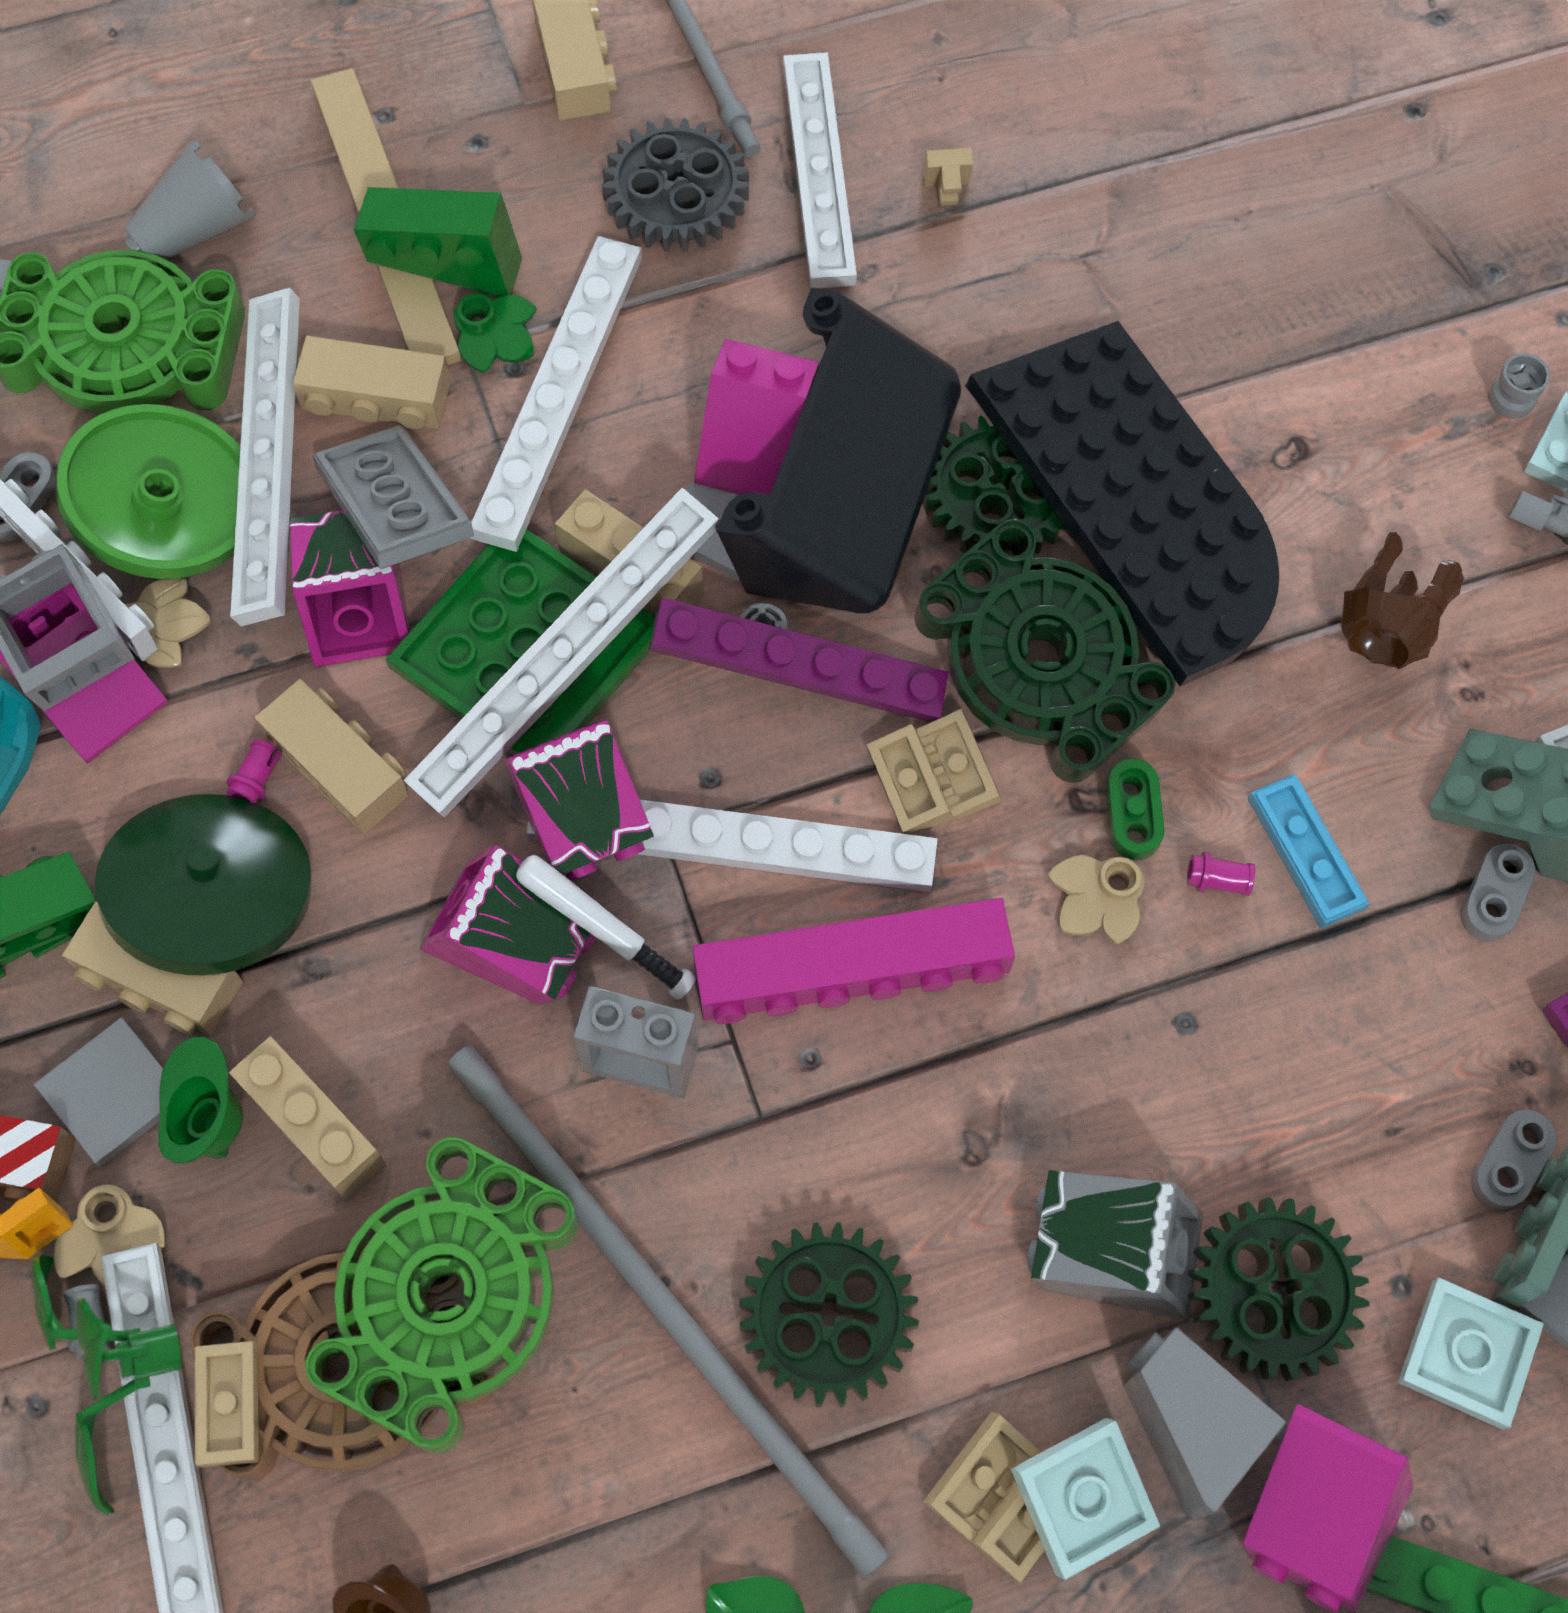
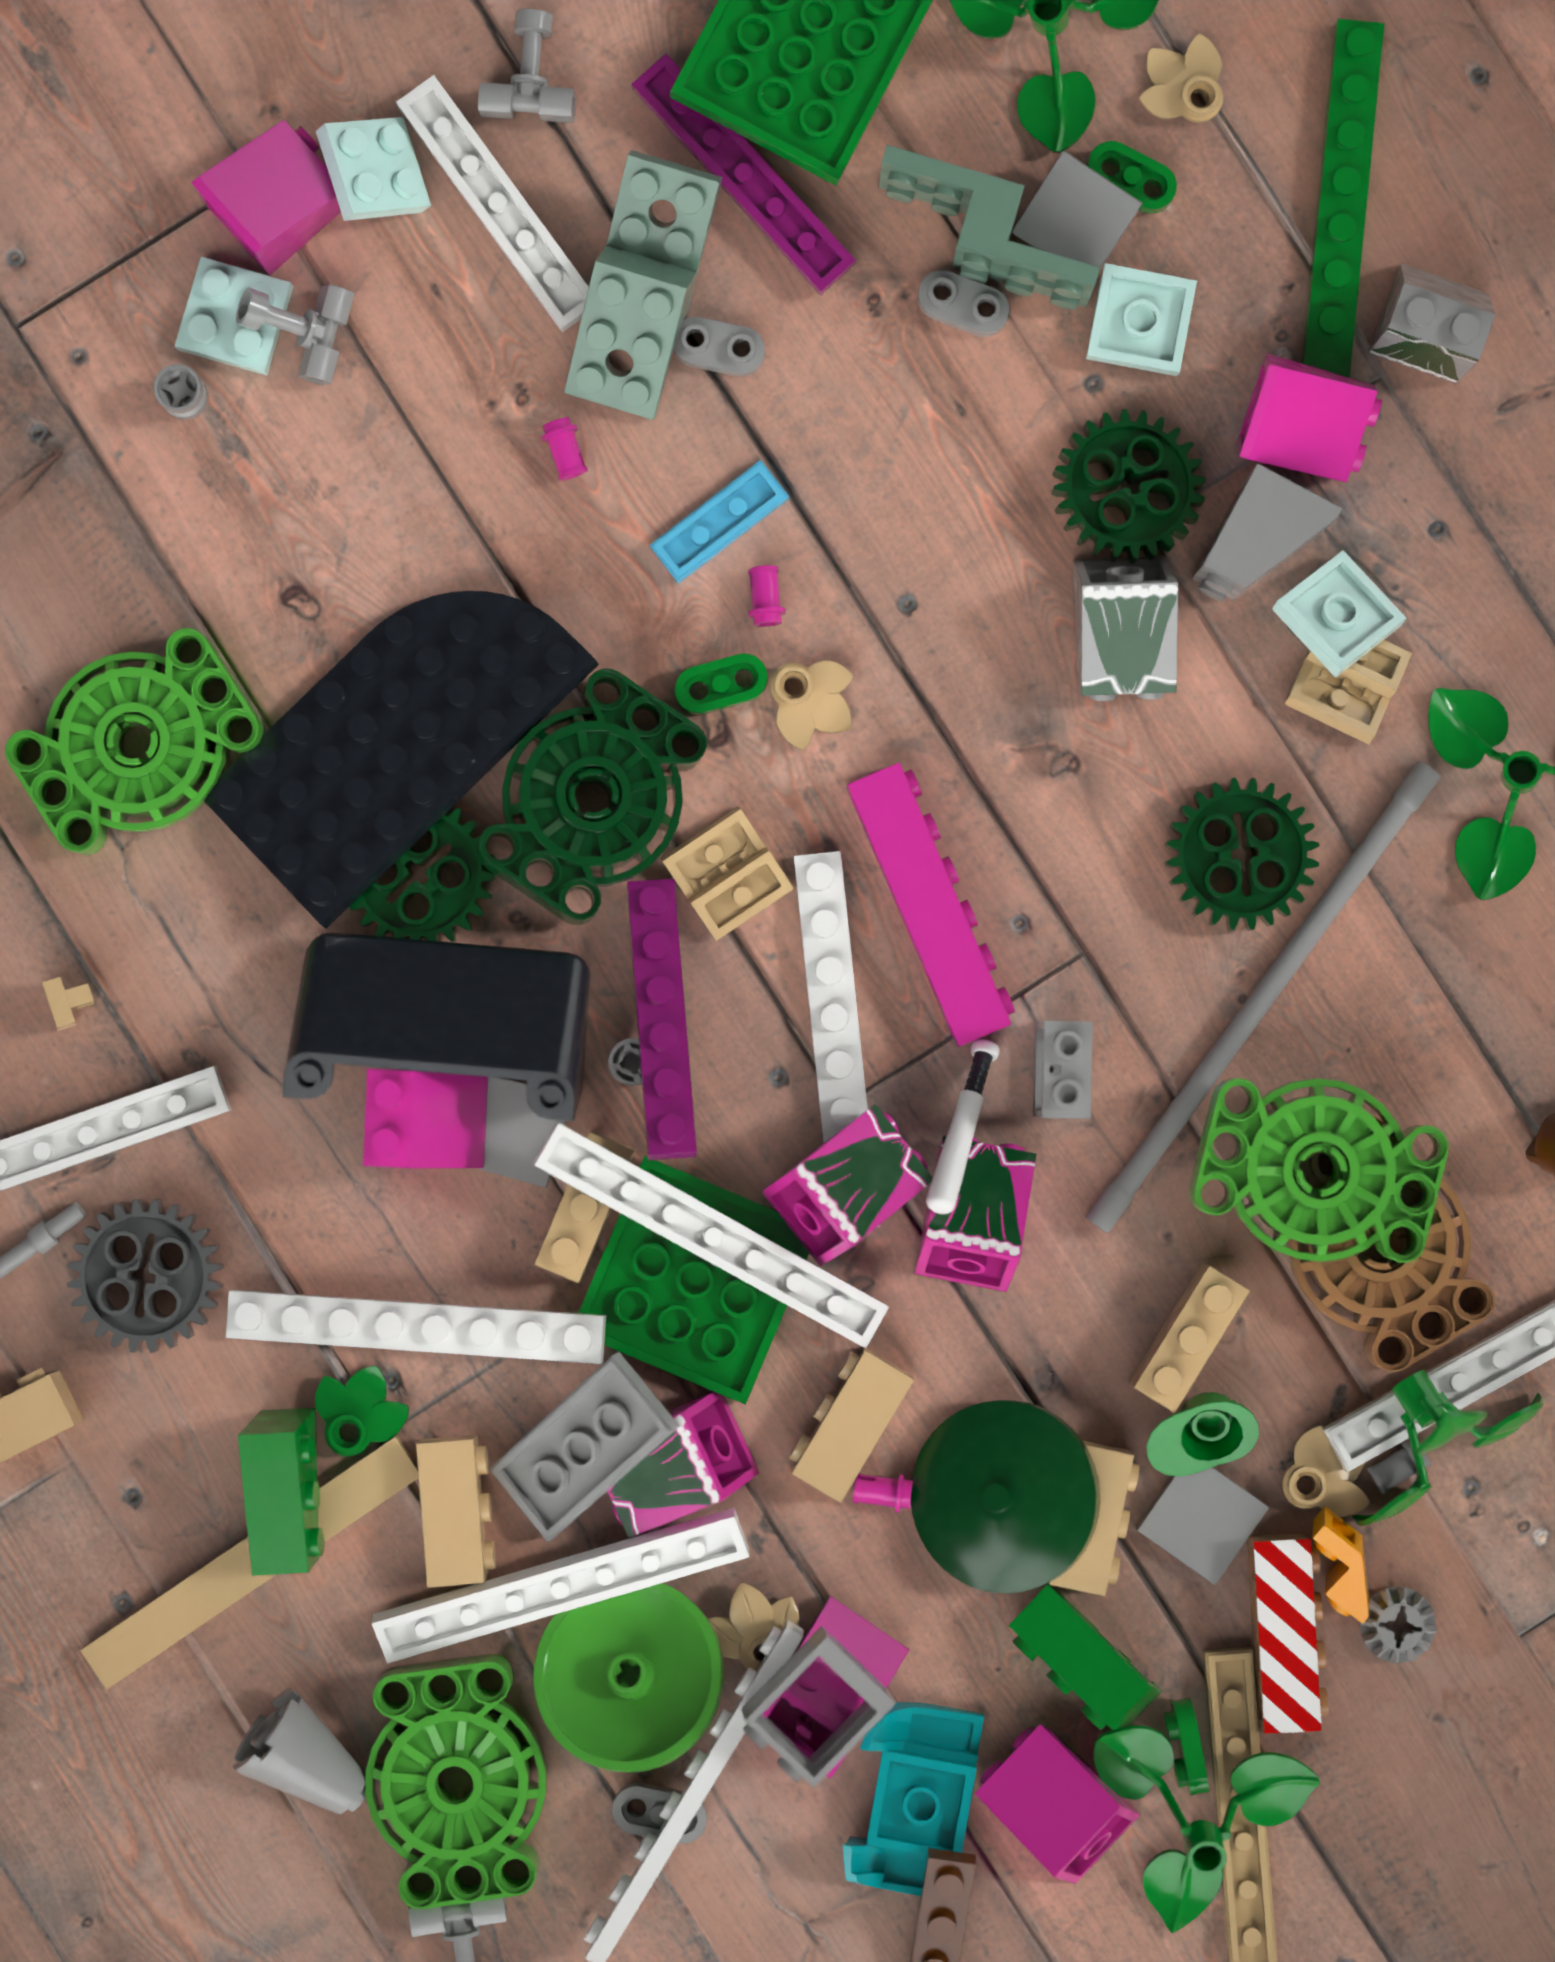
camera: 100 degrees left, 20 degrees up
tan plate [195,1341,259,1468] -> none
reddish brown piece [1341,532,1464,669] -> none
none -> bright green piece [5,628,266,855]
none -> dark pink pin [541,417,588,481]

